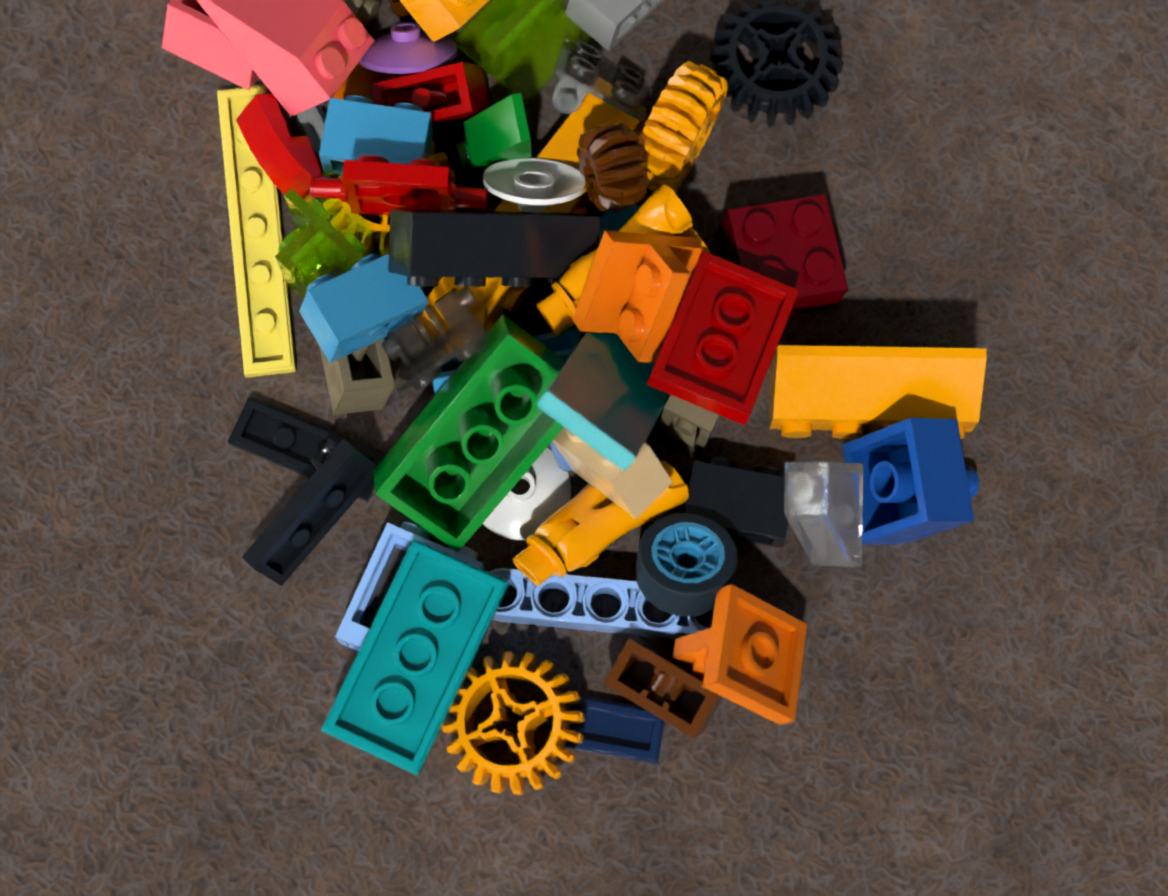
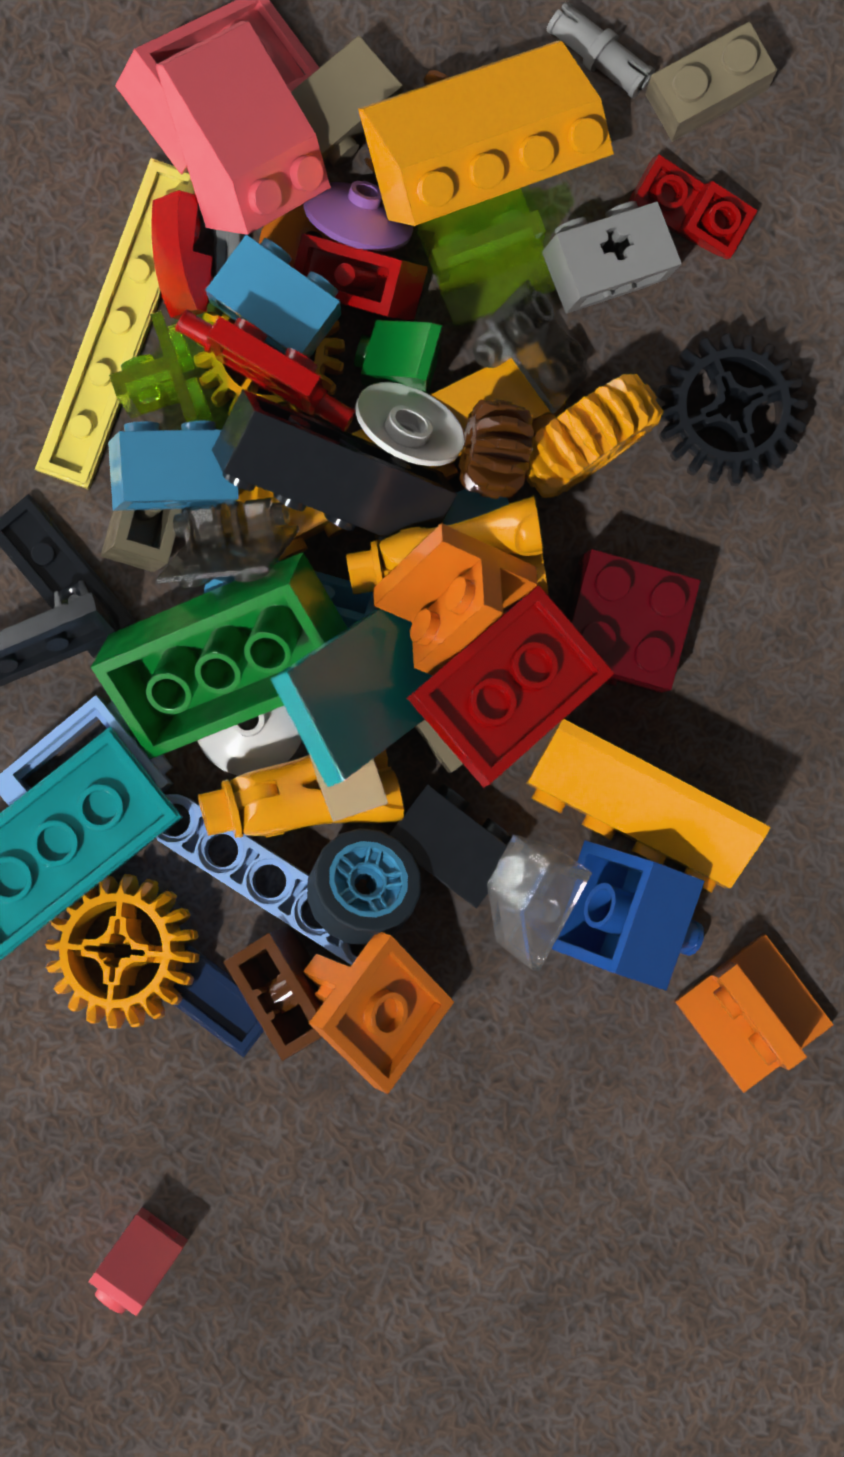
camera: 25 degrees right, 10 degrees up
none -> orange bracket [674,933,834,1093]

